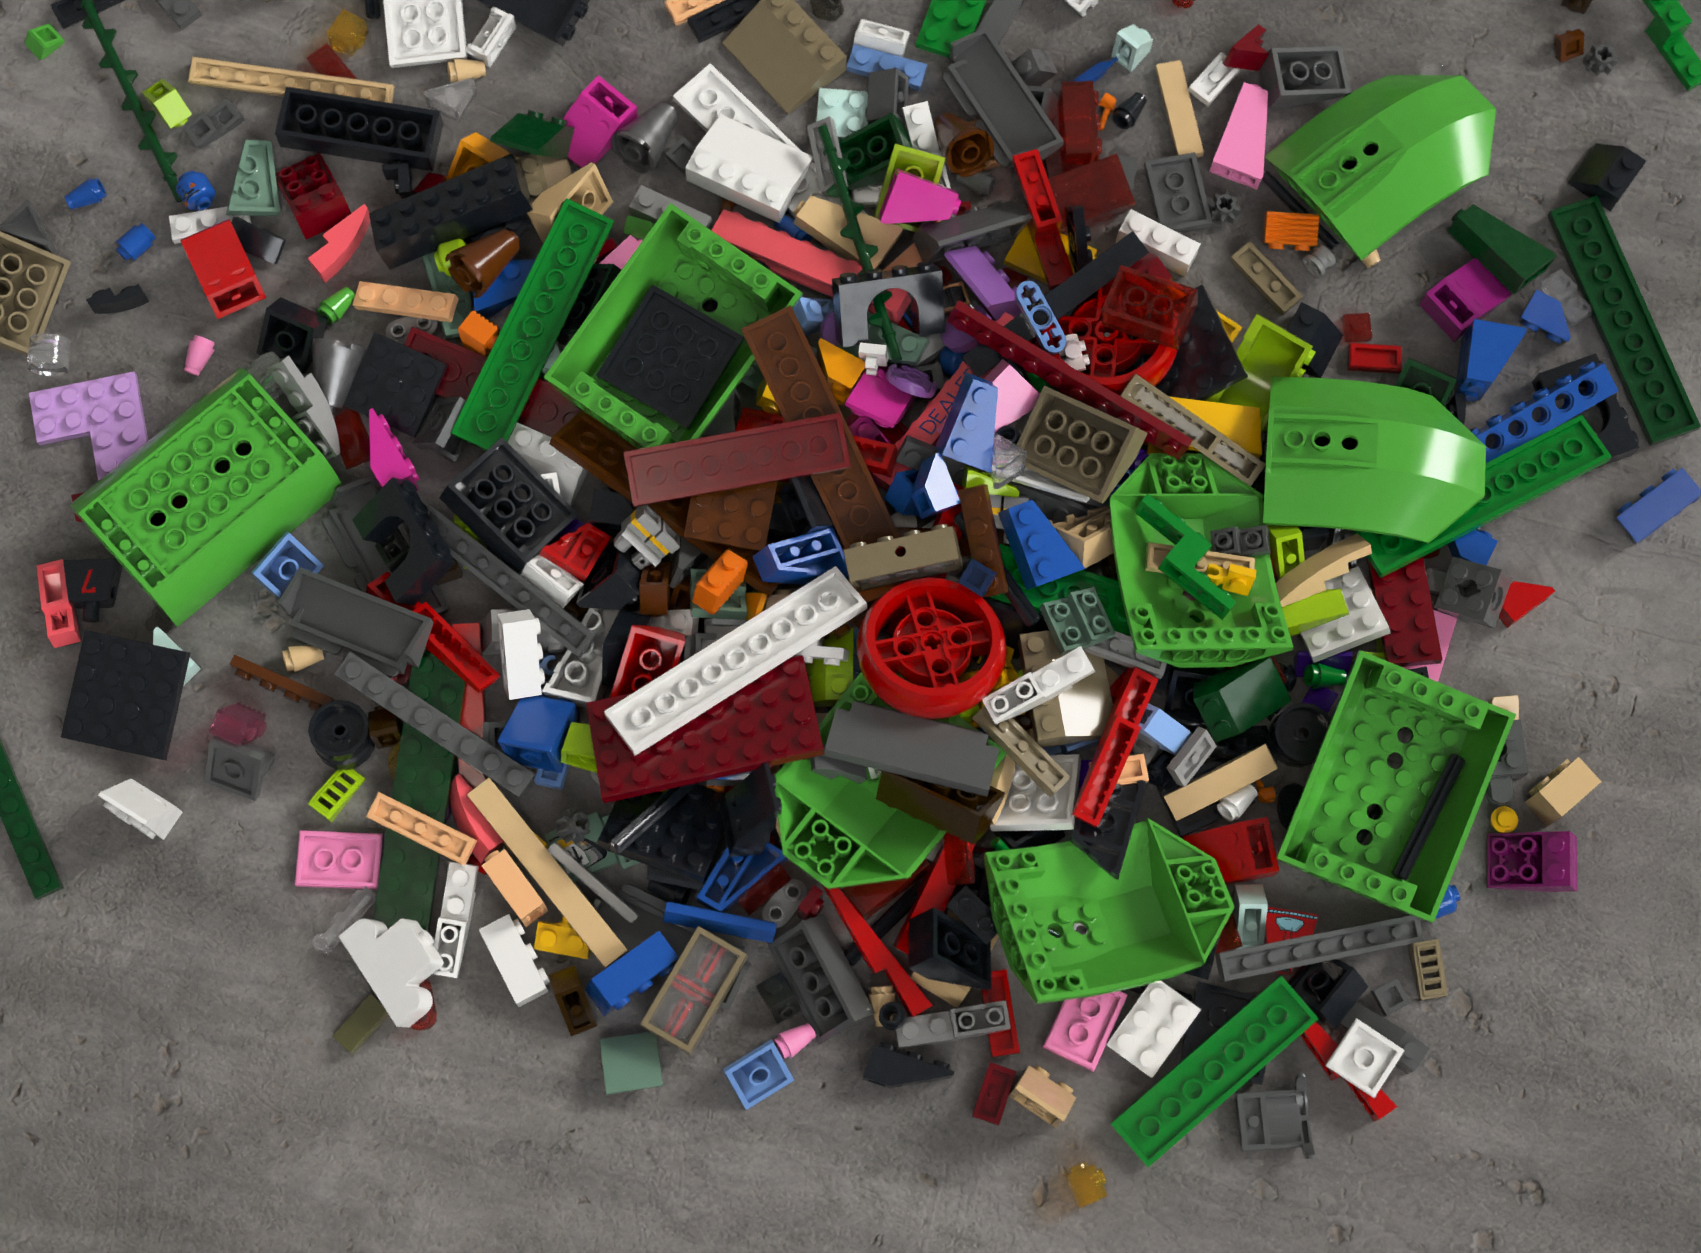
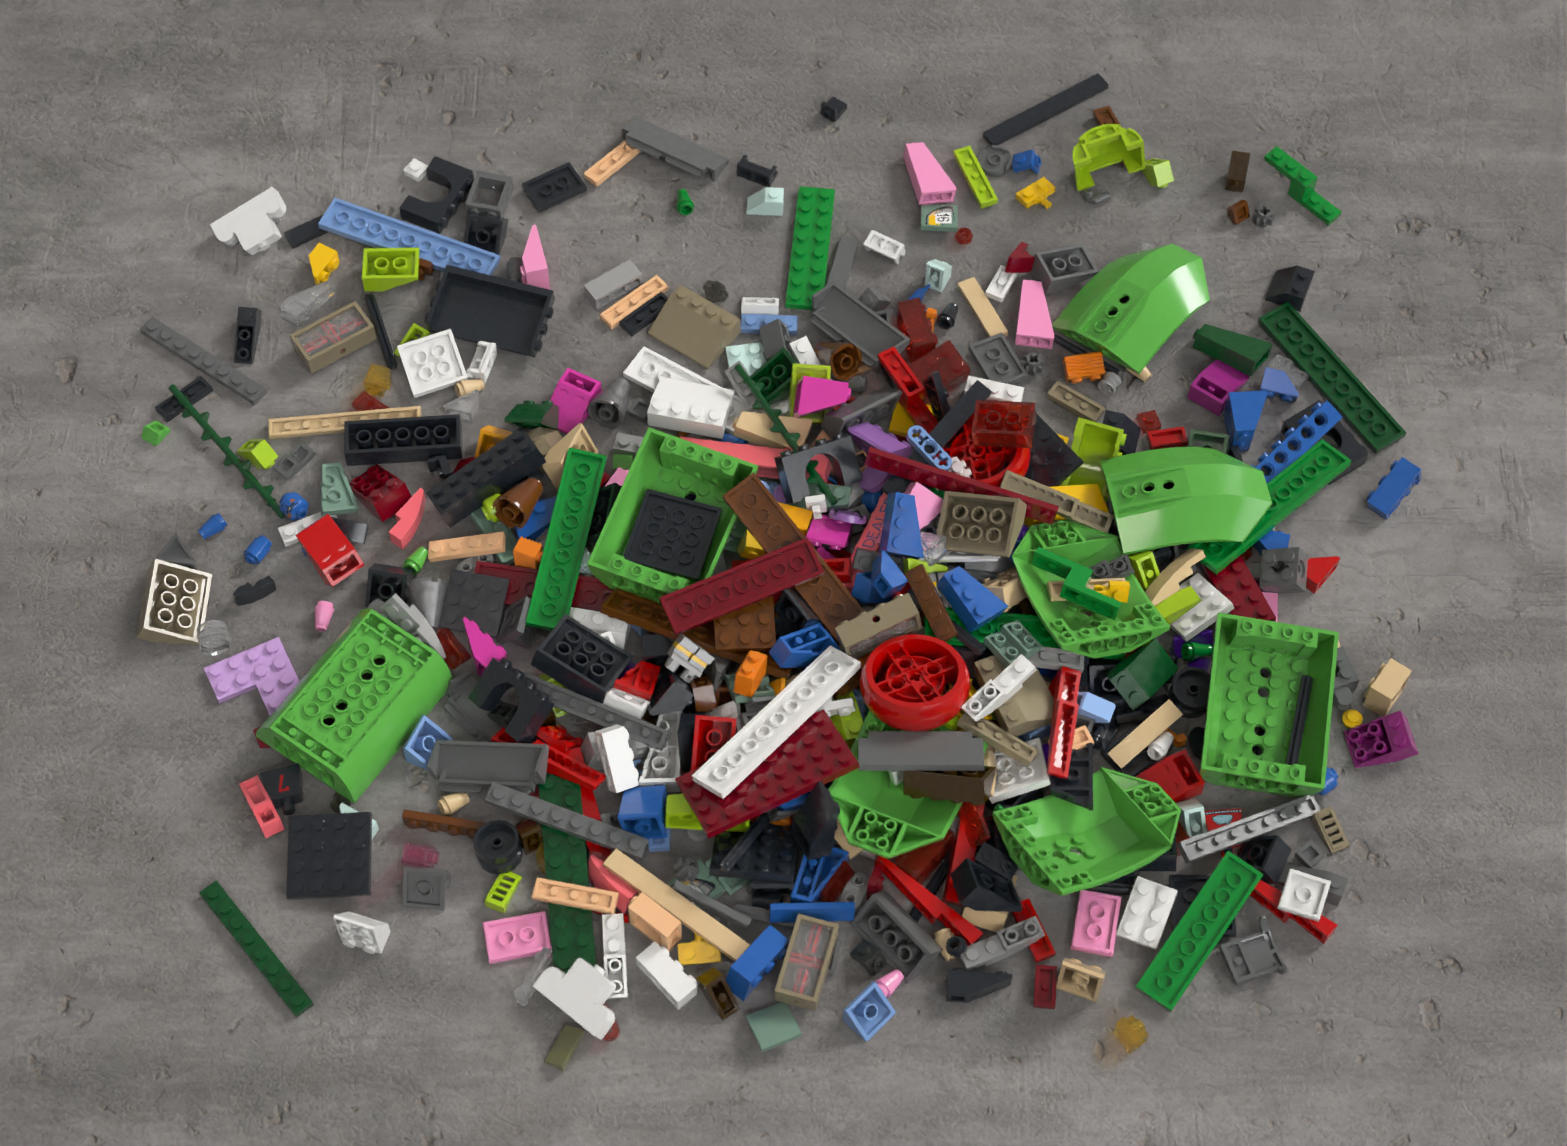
camera: 10 degrees left, 15 degrees down
dark grey slope [810,745,867,784] -> none
dark blue plate [958,558,998,597] -> none
light grey plate [1166,726,1217,787] -> none
none -> red plate [536,724,584,752]

